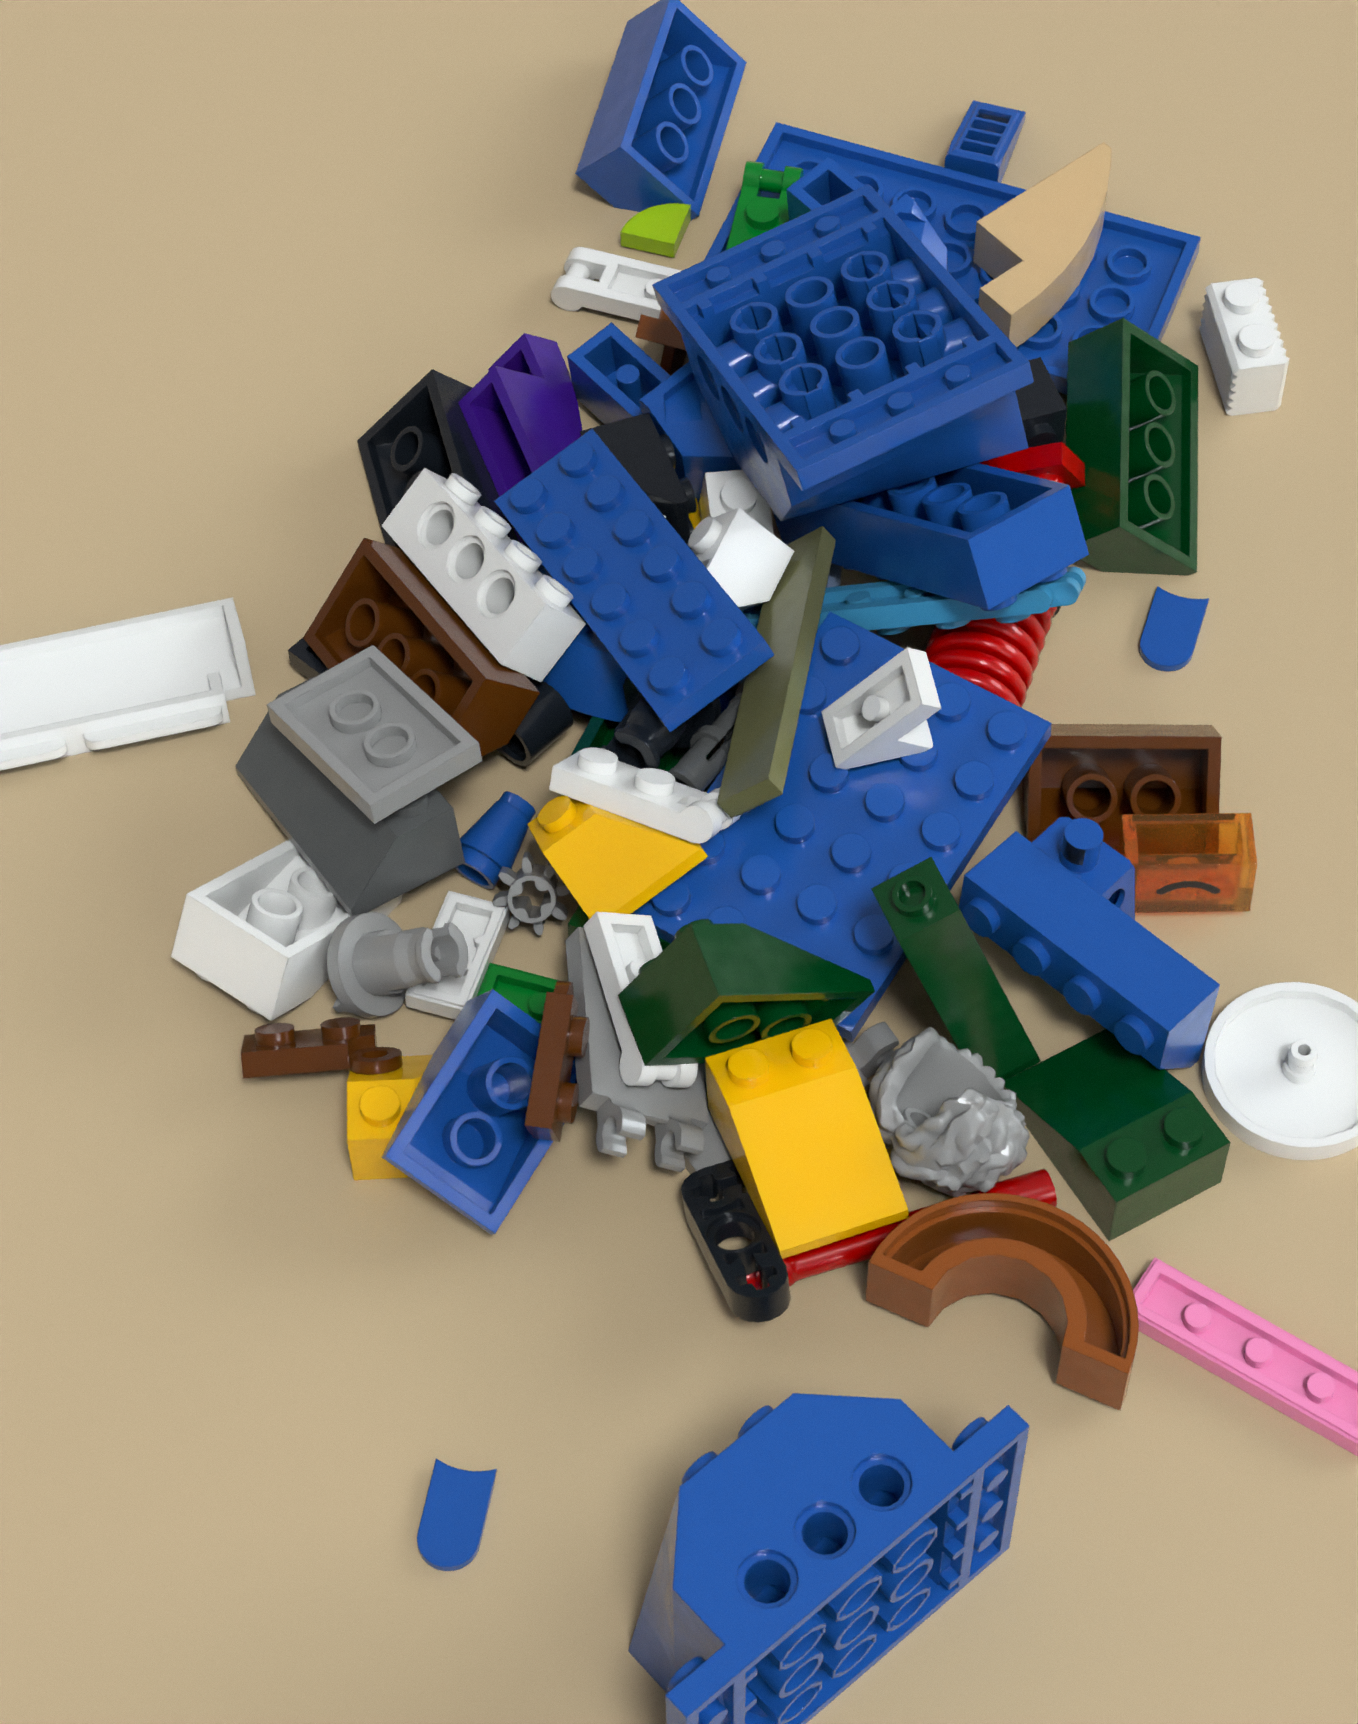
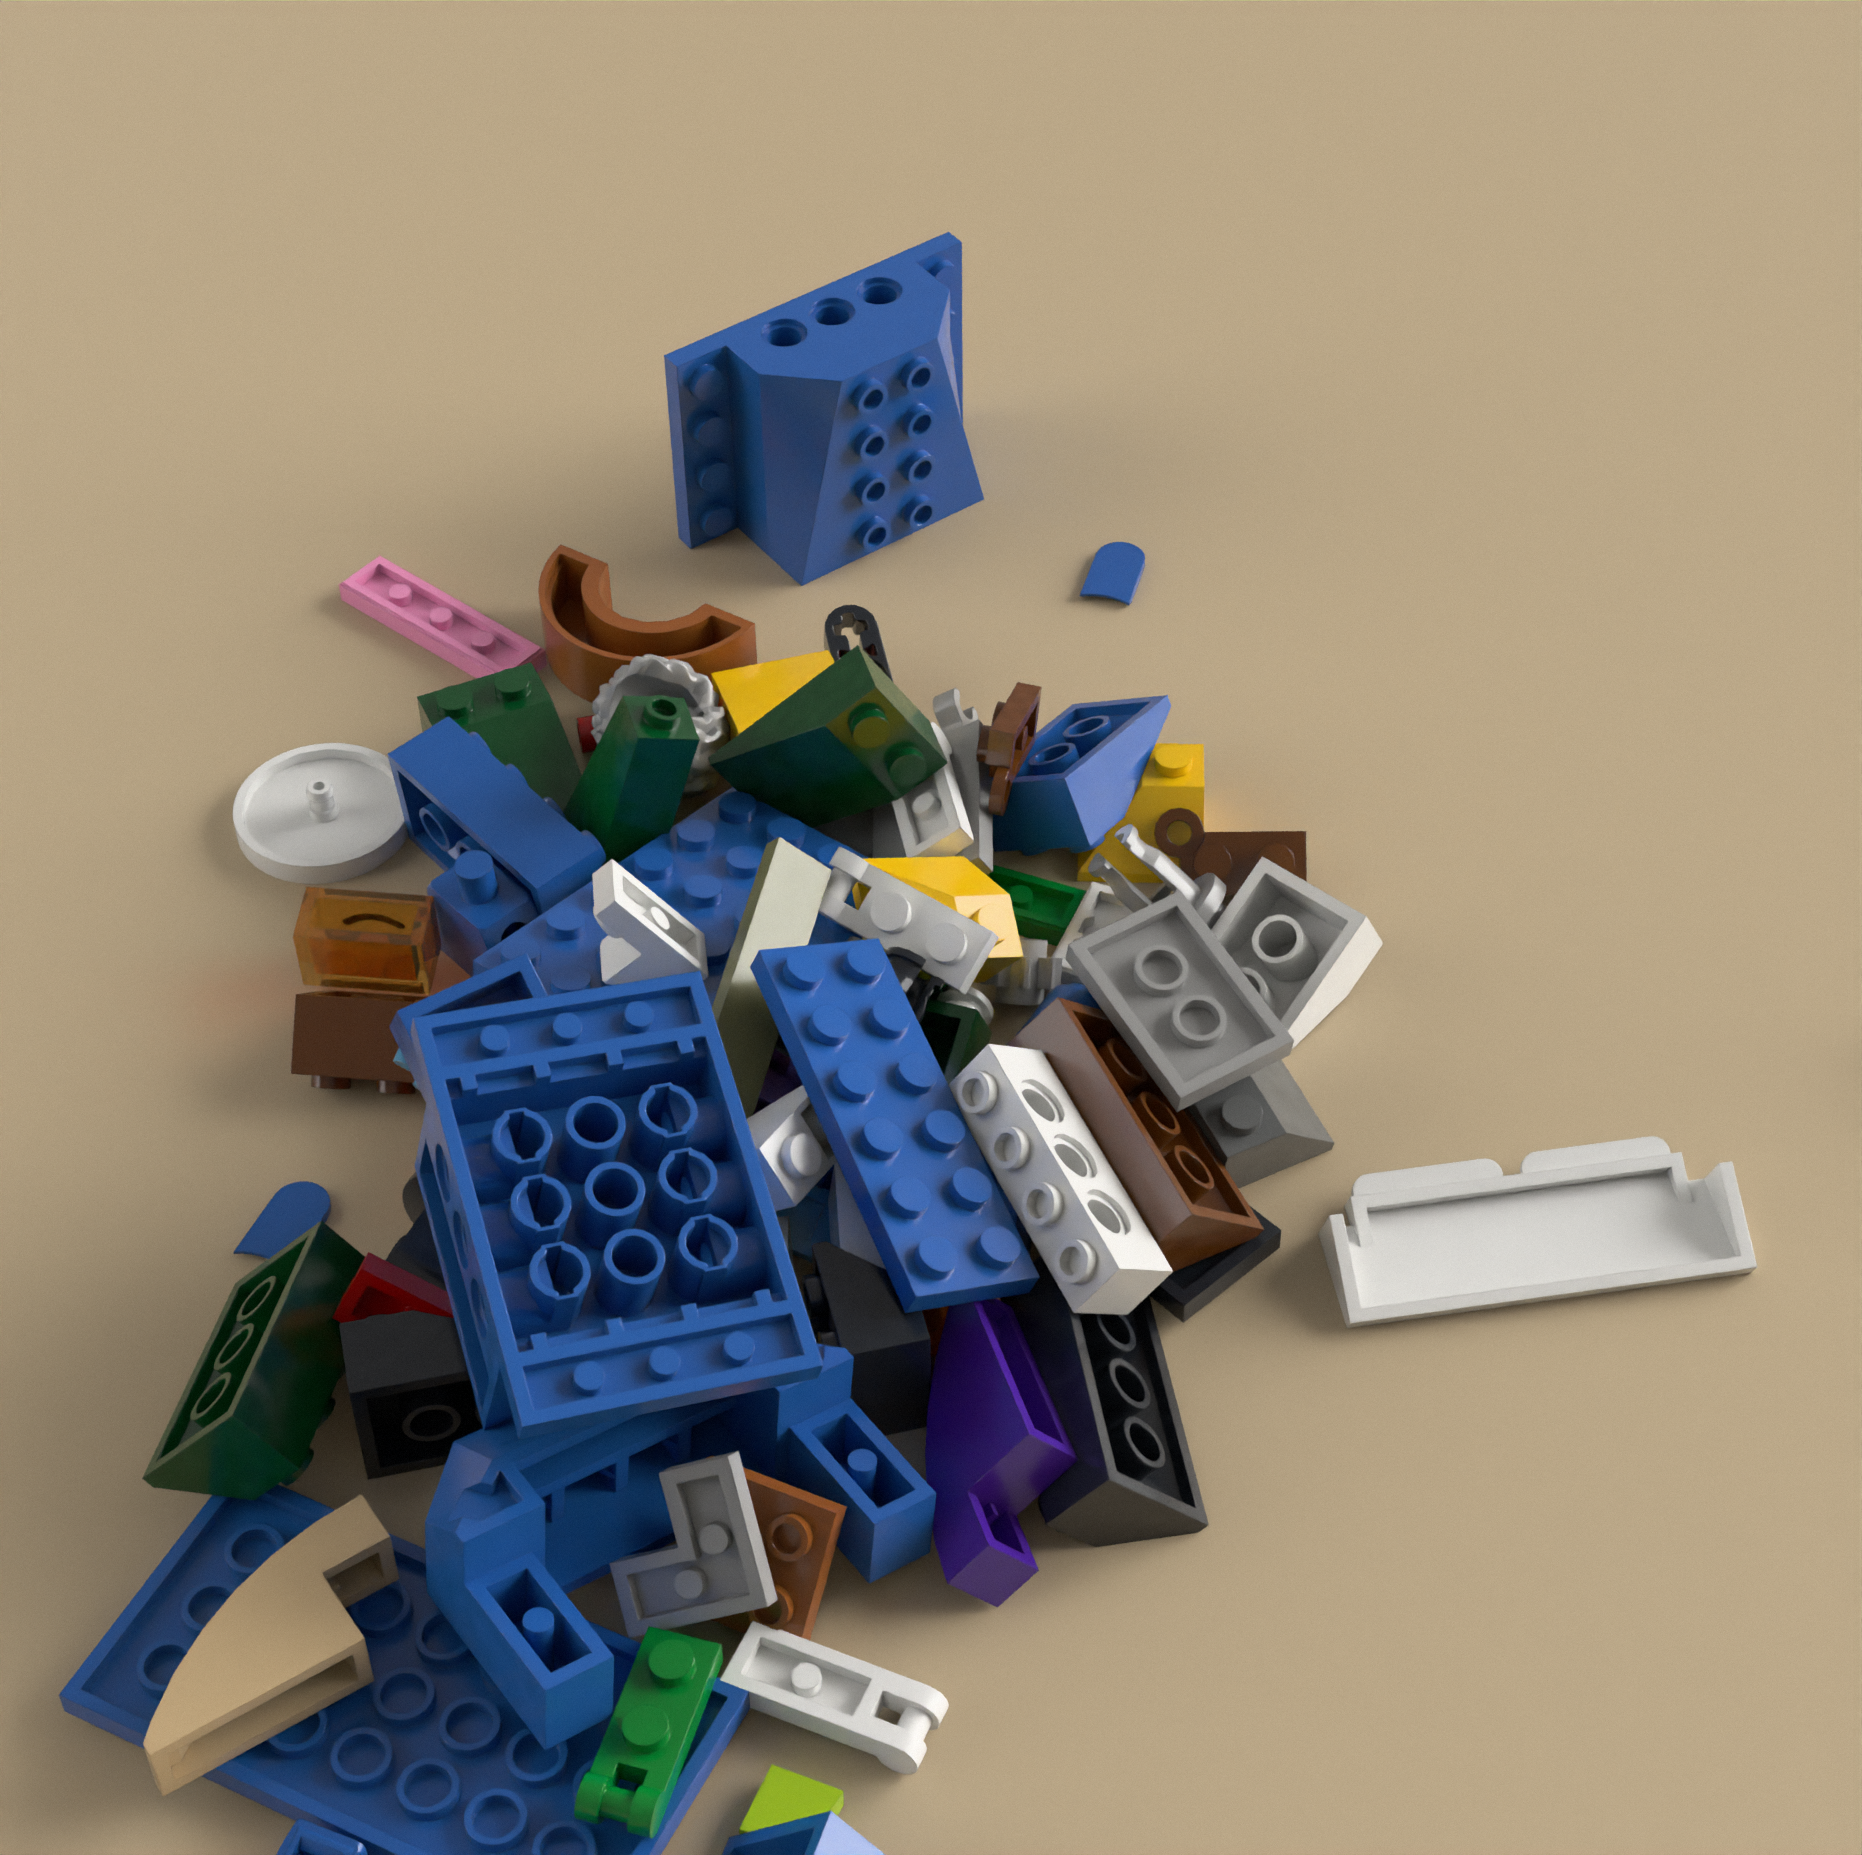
camera: 175 degrees left, 10 degrees down
white brick [1199,278,1290,416] -> none

